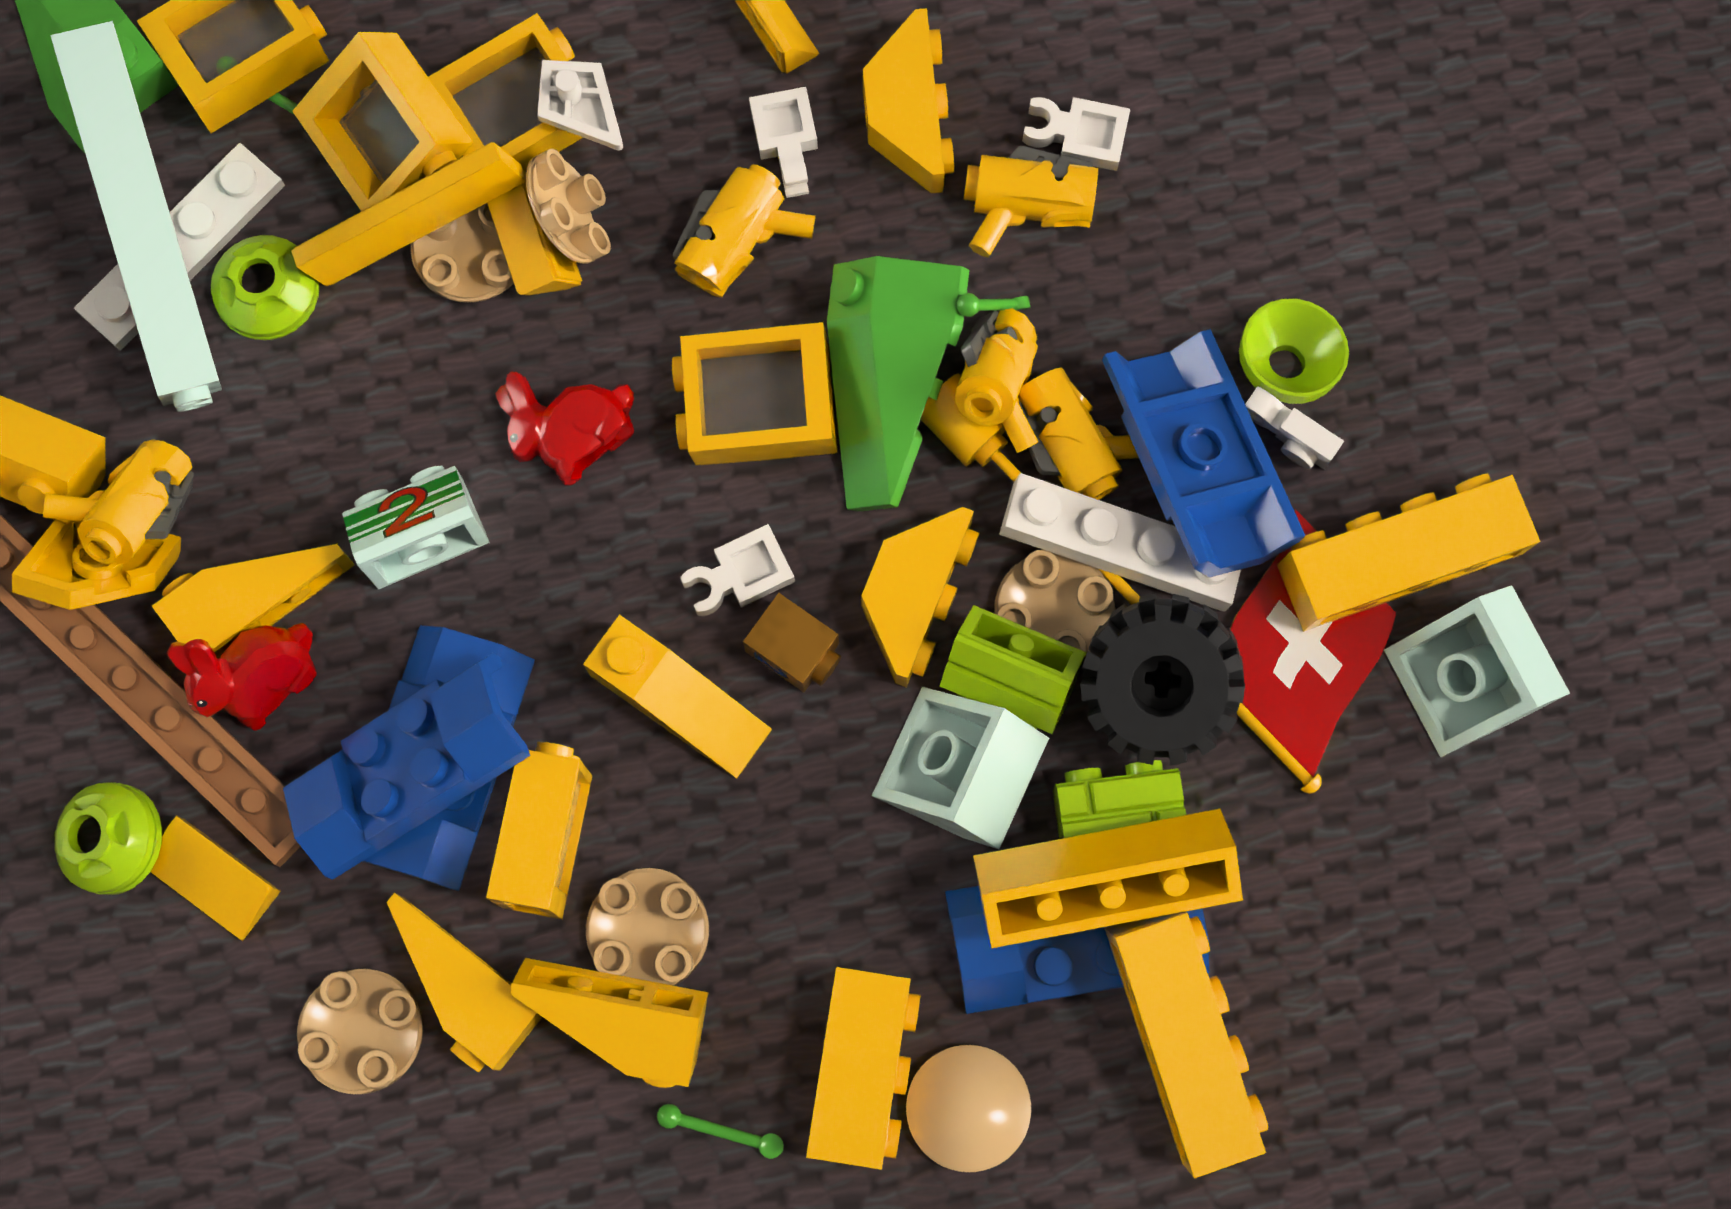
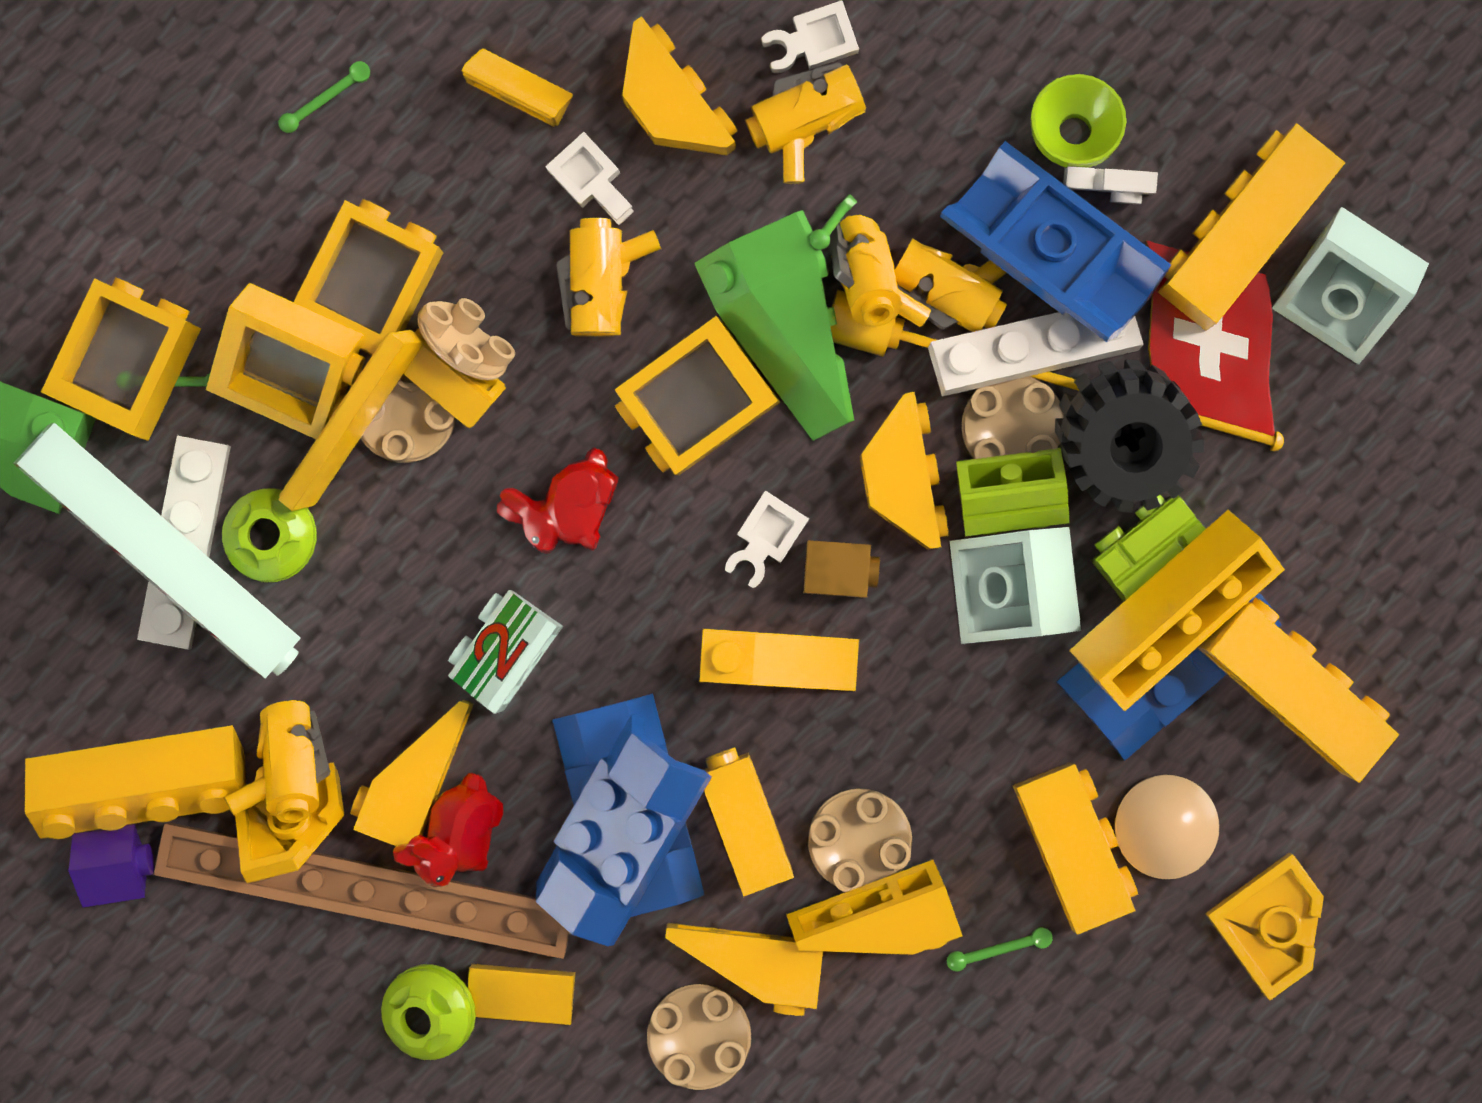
camera: 25 degrees left, 10 degrees up
white piece [537,60,623,151] -> none

